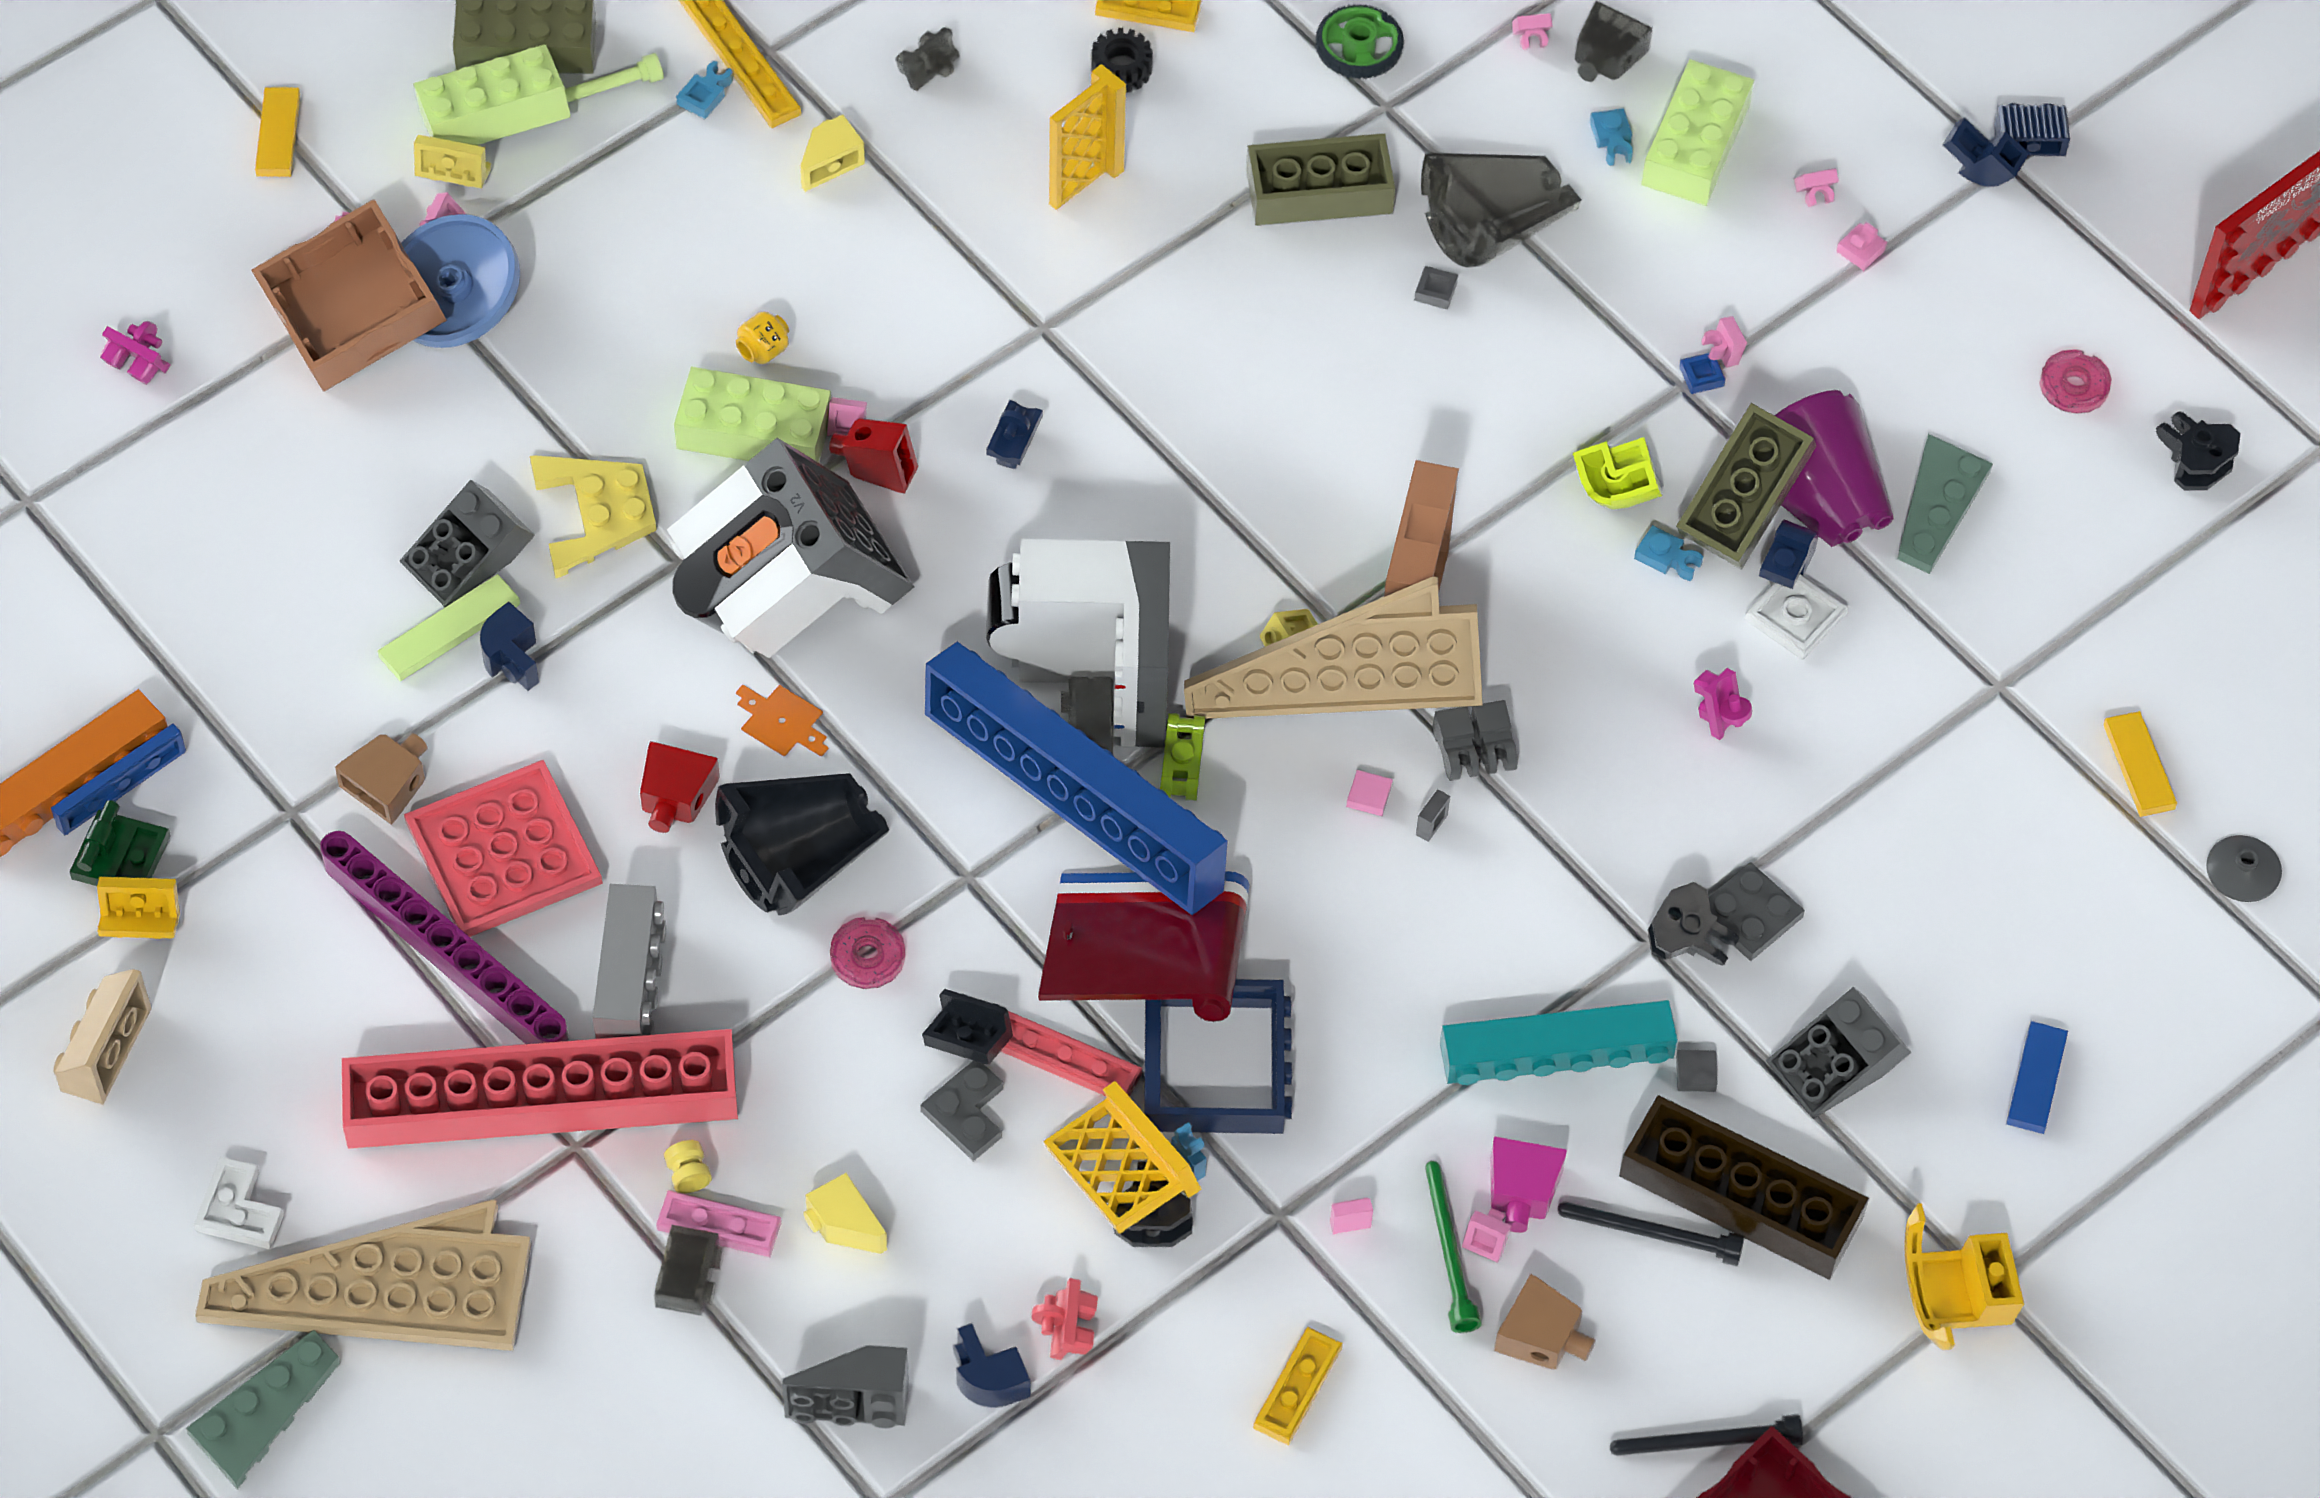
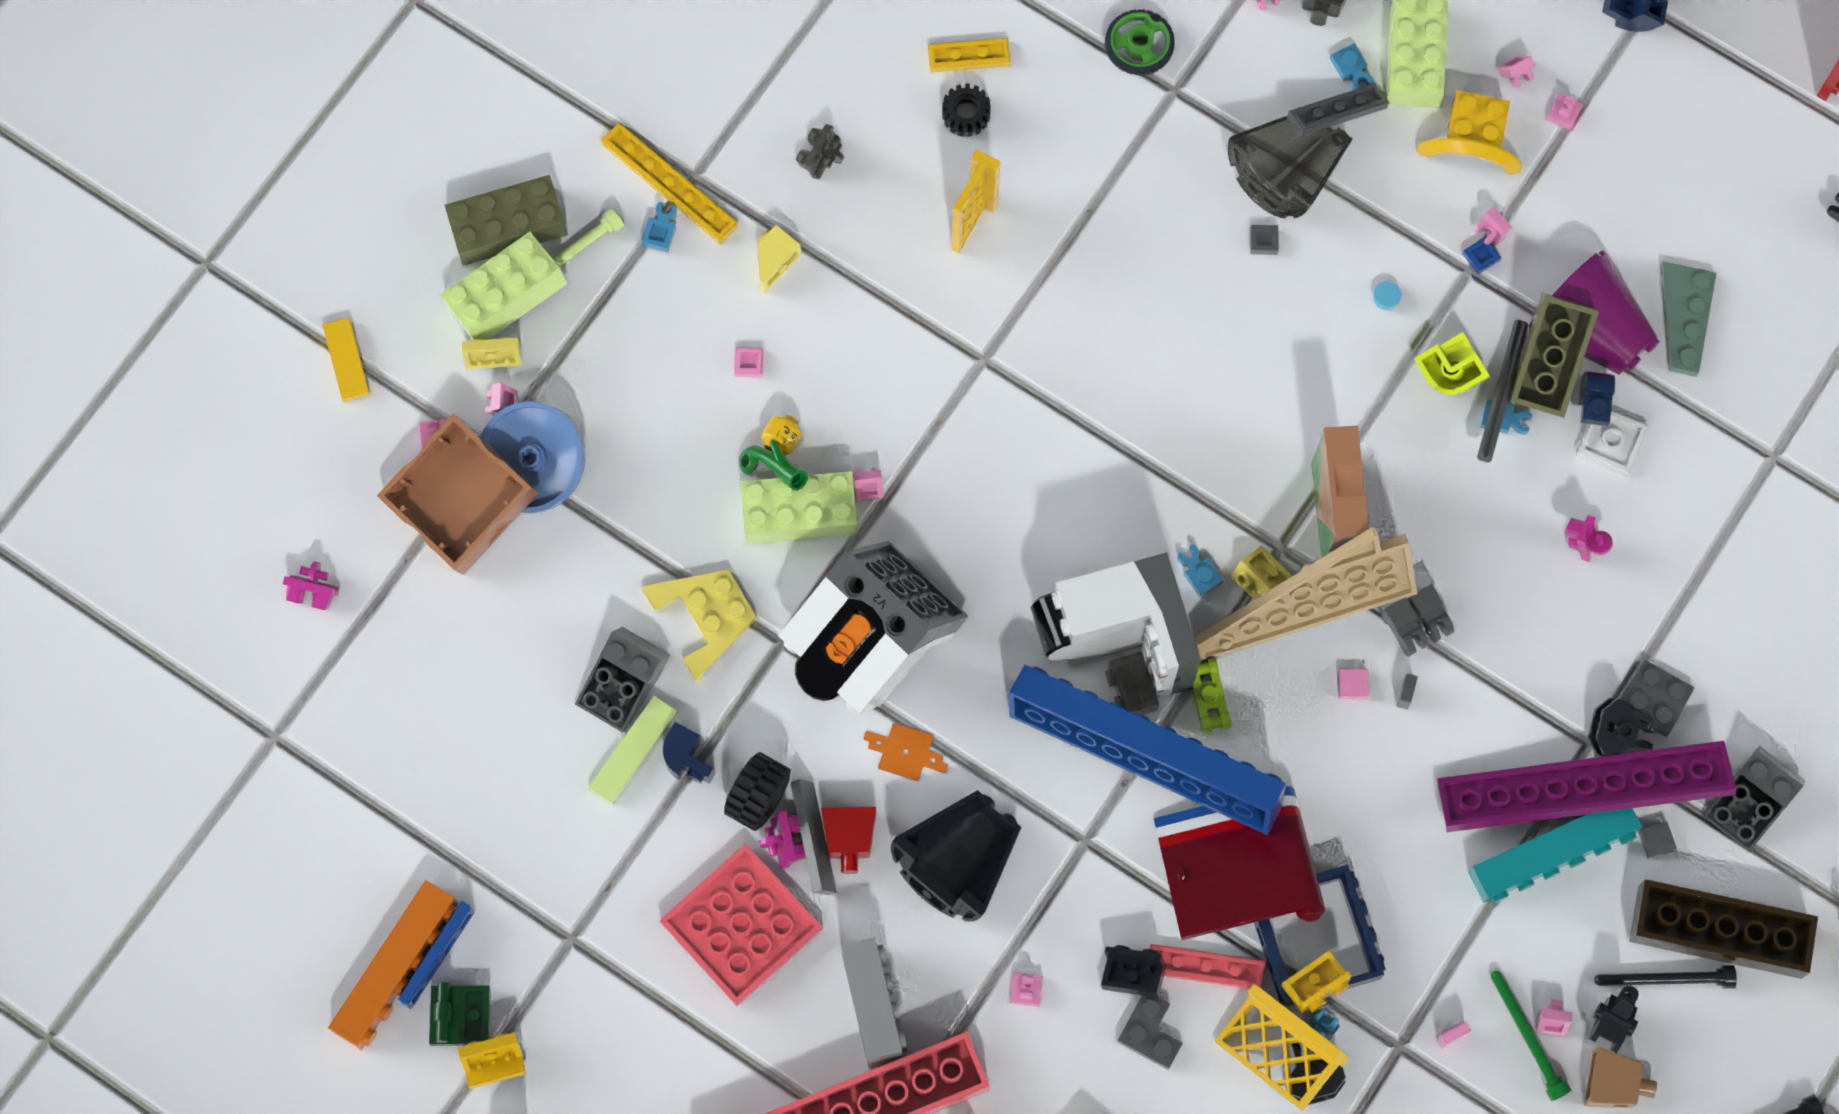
camera: 15 degrees left, 15 degrees up
magenta beam [320,831,569,1044] -> none
medium nougat torso [335,733,428,825] -> none
red torso [829,419,919,494] -> none
clear pink tile [830,917,906,989] -> none
dark blue hips [986,400,1043,469] -> none
olive brick [1246,133,1395,226] -> none
dark pink torso [1490,1136,1567,1233] -> none
clear pink tile [2039,349,2112,414] -> none
none -> black tyre [724,752,791,831]
none -> bright pink tile [735,347,764,378]
none -> green plant [739,439,808,491]
none -> dark pink hips [758,811,806,869]
none -> dark grey tile [790,779,836,895]
none -> bright pink tile [1010,973,1043,1007]
none -> dark azure plate [1177,544,1224,597]
none -> yellow bracket [1281,950,1352,1014]
none -> dark grey tile [1287,83,1389,136]
none -> medium azure tile [1373,281,1402,310]
none -> yellow piece [1416,90,1522,175]
none -> magenta plate [1437,741,1736,833]
none -> dark grey axle [1477,319,1529,463]
none -> black hinge [1589,985,1639,1053]

